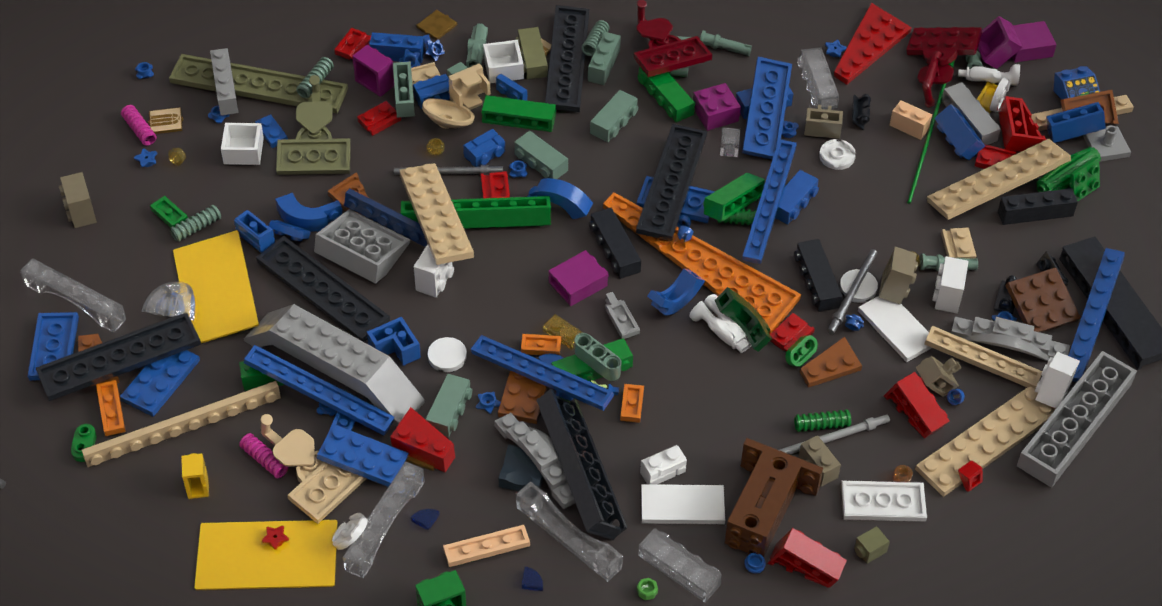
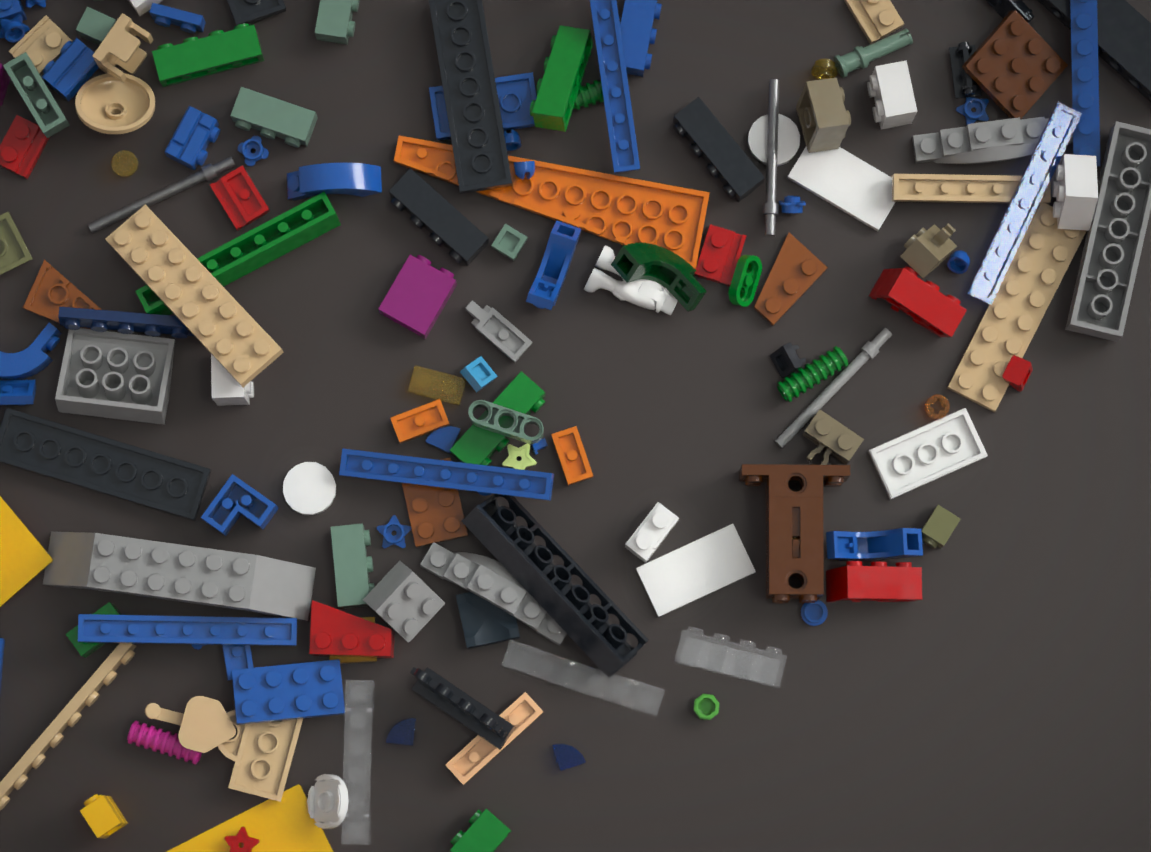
camera: 25 degrees left, 30 degrees up
none -> light grey brick [363,560,445,643]
none -> black fence [410,667,515,750]
none -> dark azure plate [460,356,498,393]
none -> sand green plate [491,224,528,261]
none -> black tile [769,342,806,379]
none -> blue arch [826,528,923,561]
none -> clear blue tile [966,102,1082,305]

